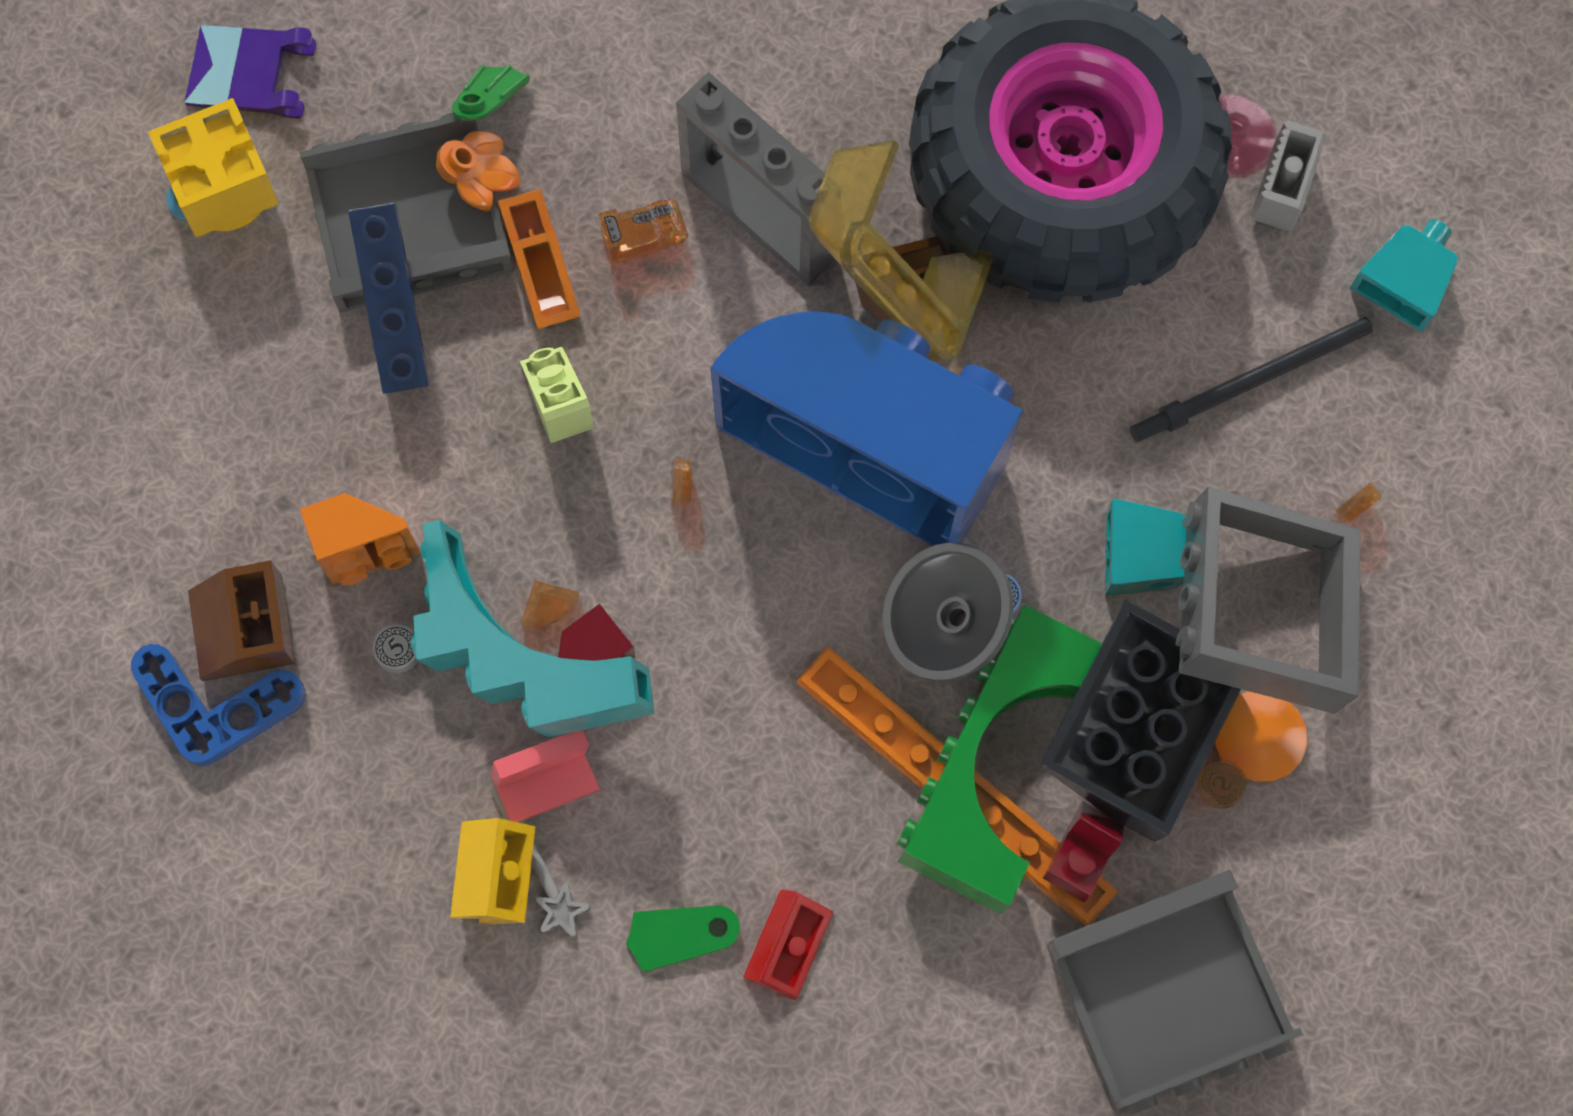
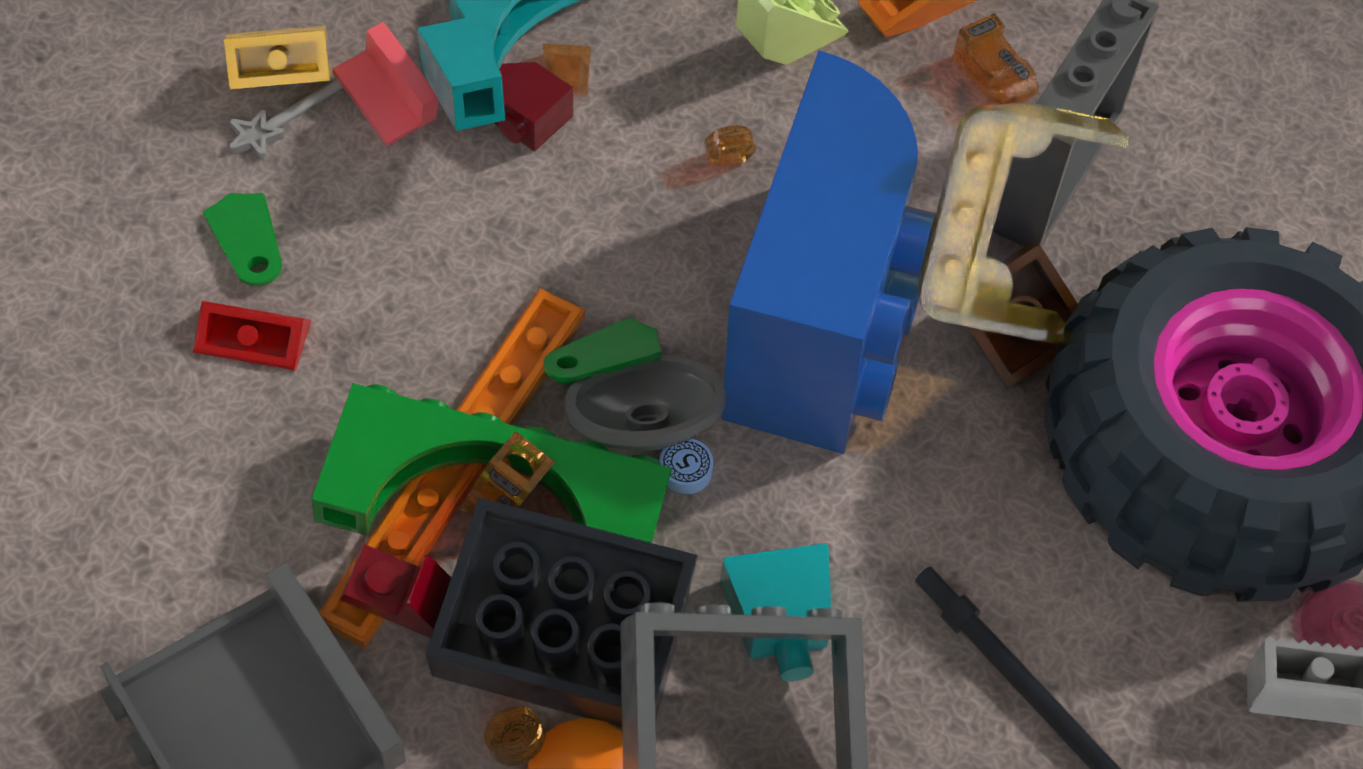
camera: 75 degrees right, 15 degrees down
none -> clear orange leg [459,431,555,518]
none -> green piece [543,317,661,385]

